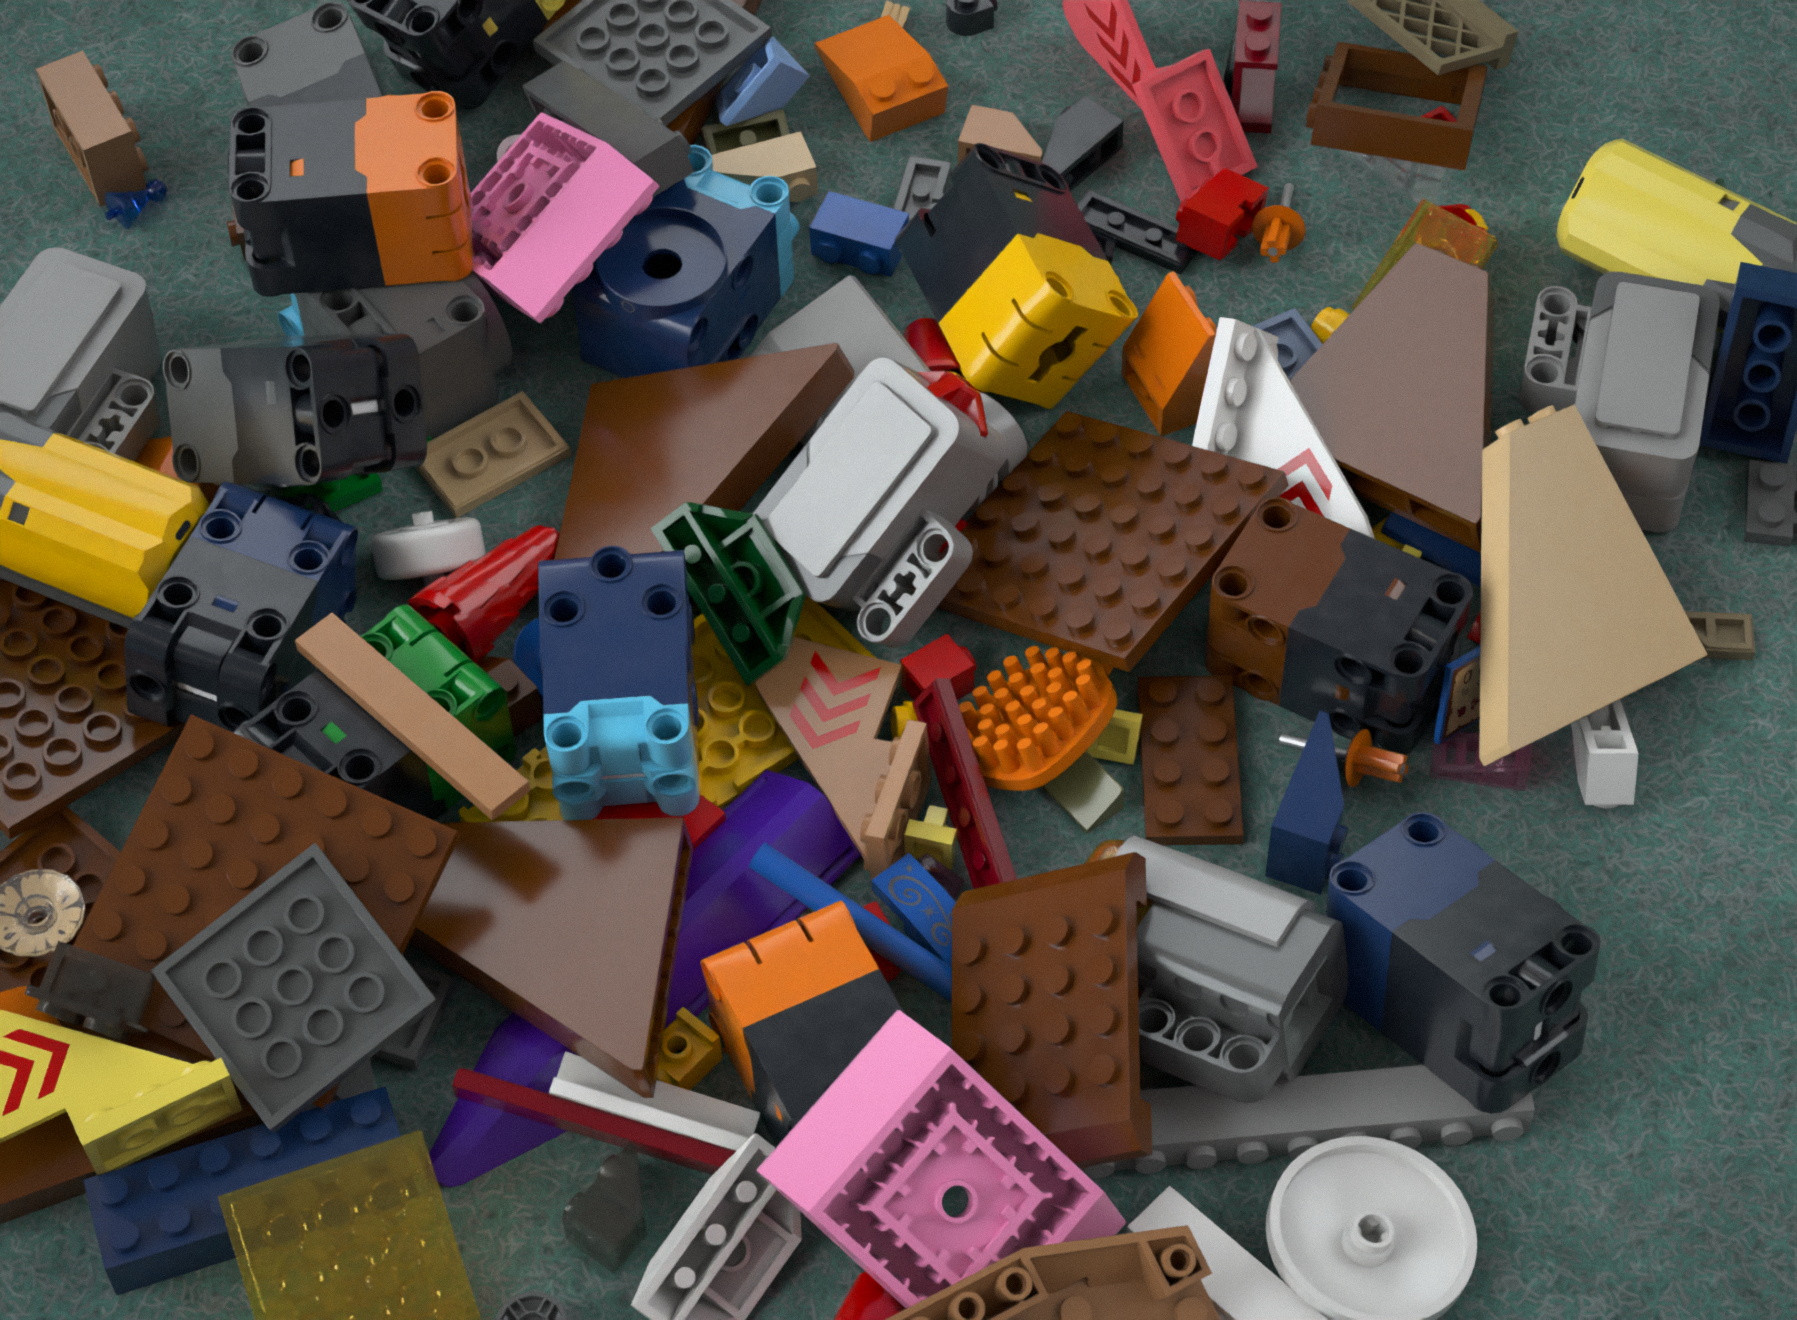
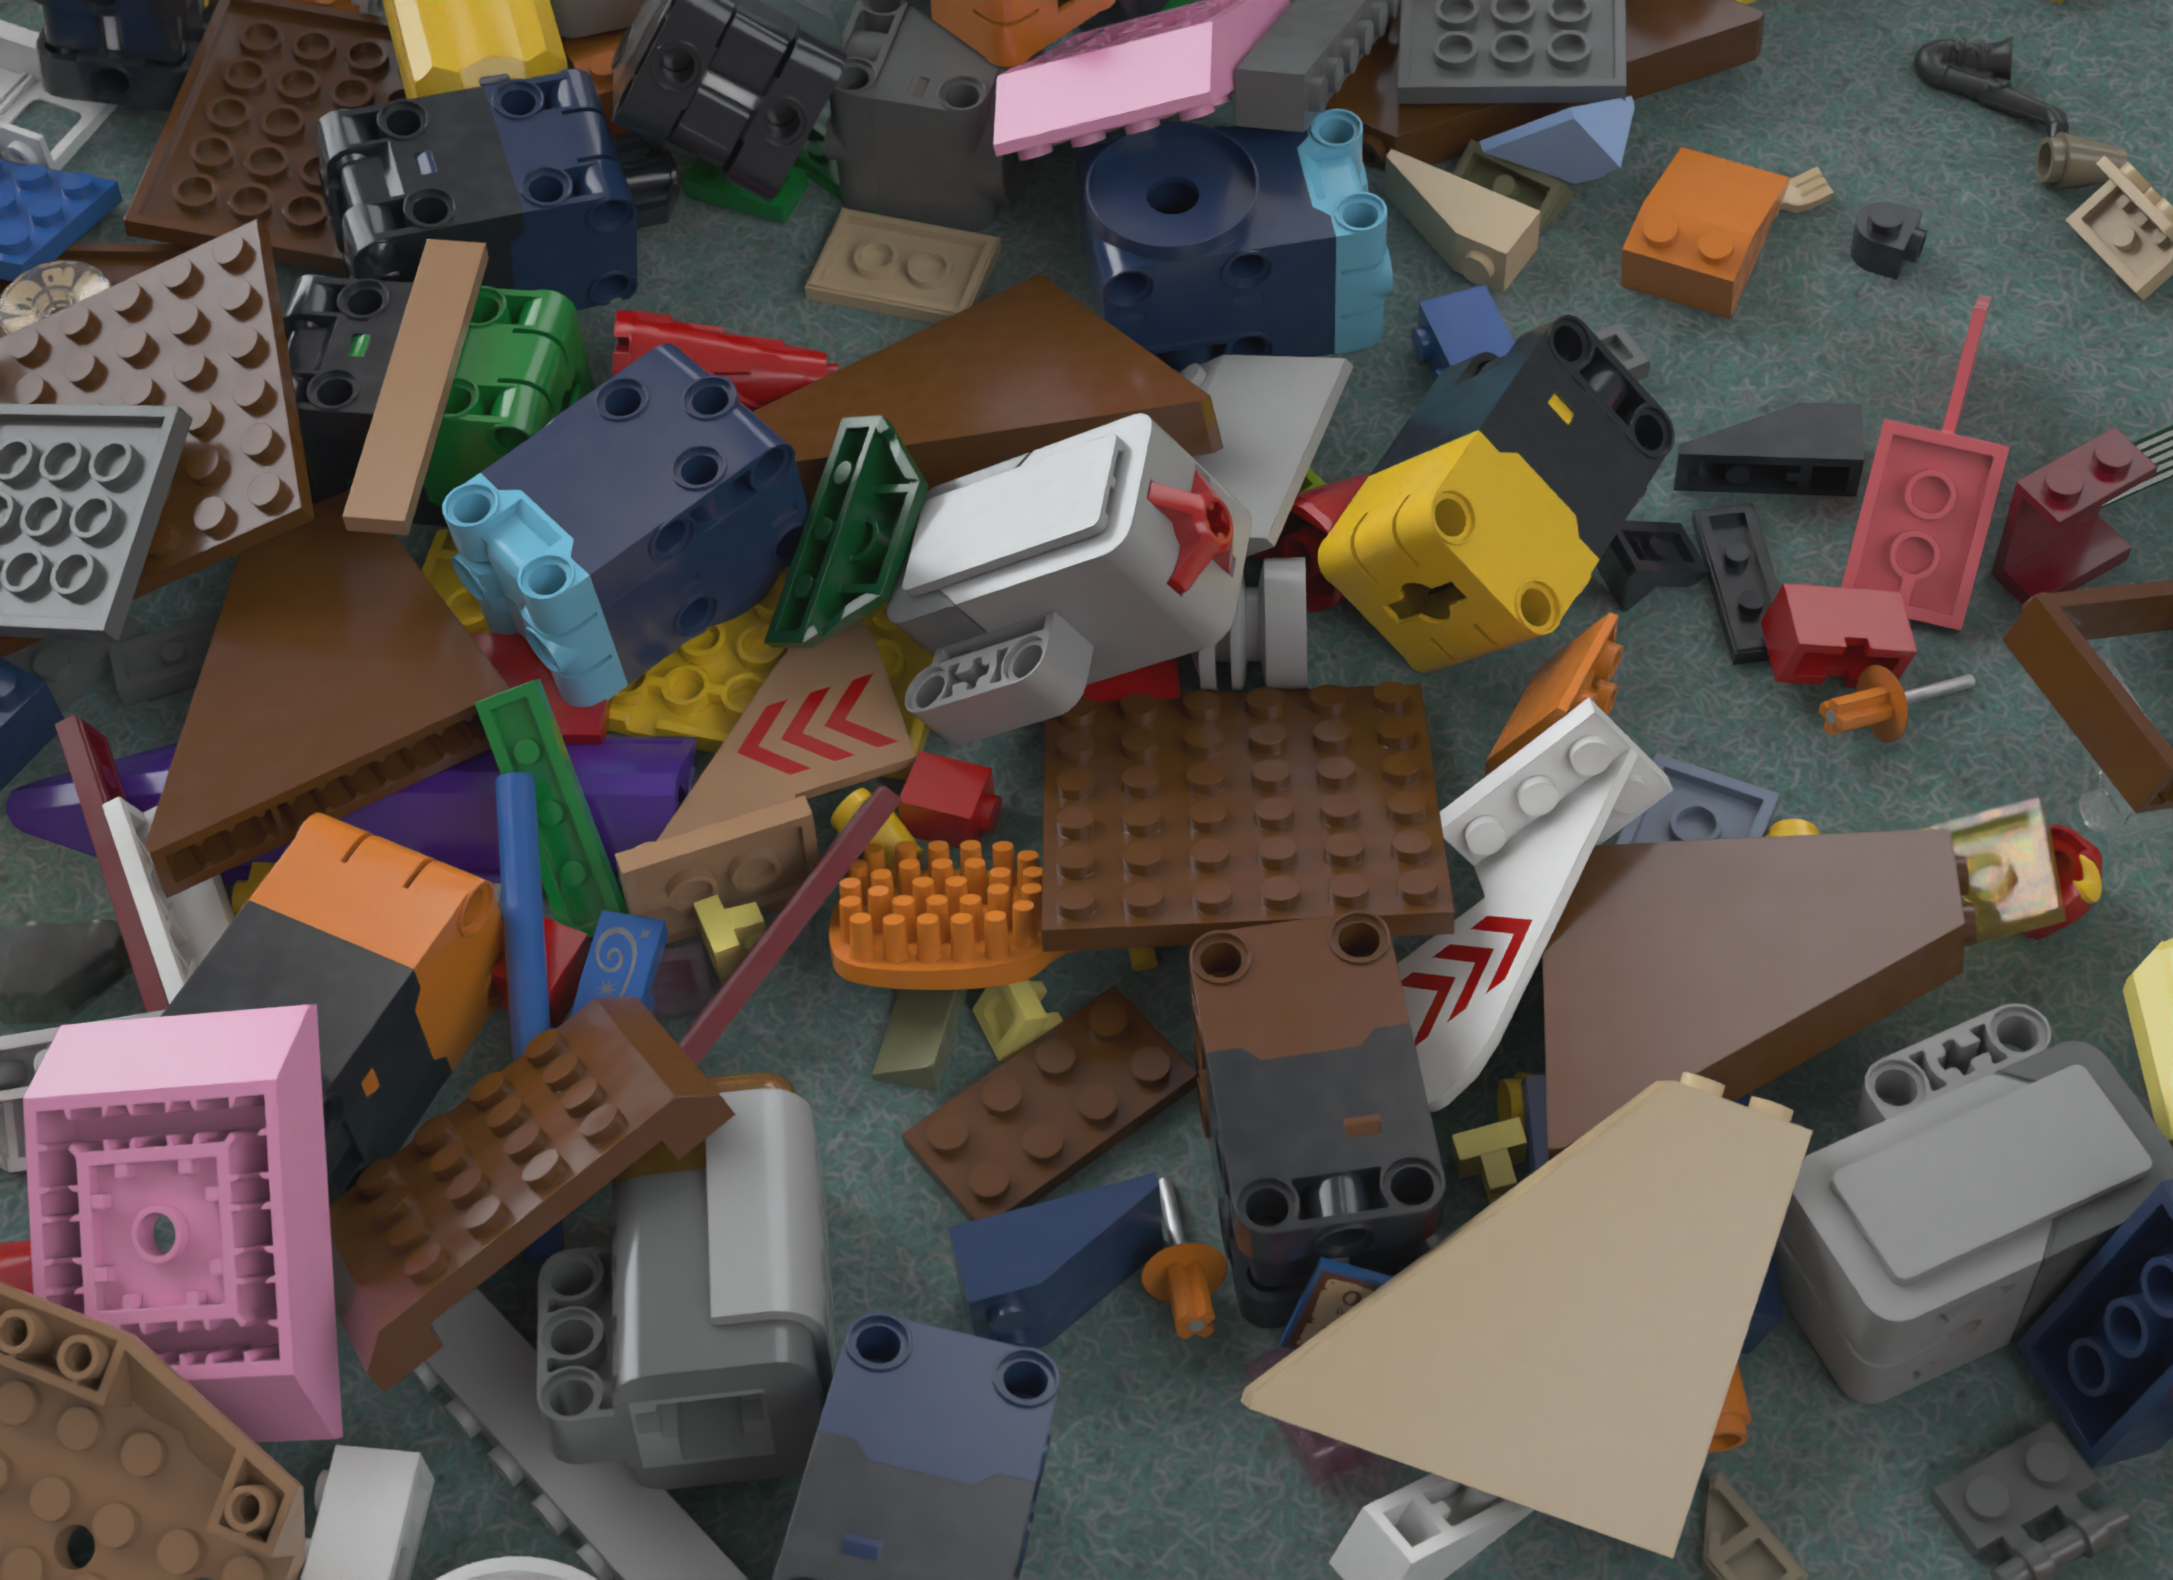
camera: 55 degrees right, 0 degrees up
white wheel [371,511,486,587] -> none
medium nougat slope [958,104,1043,164] -> none
none -> green plate [474,679,628,938]

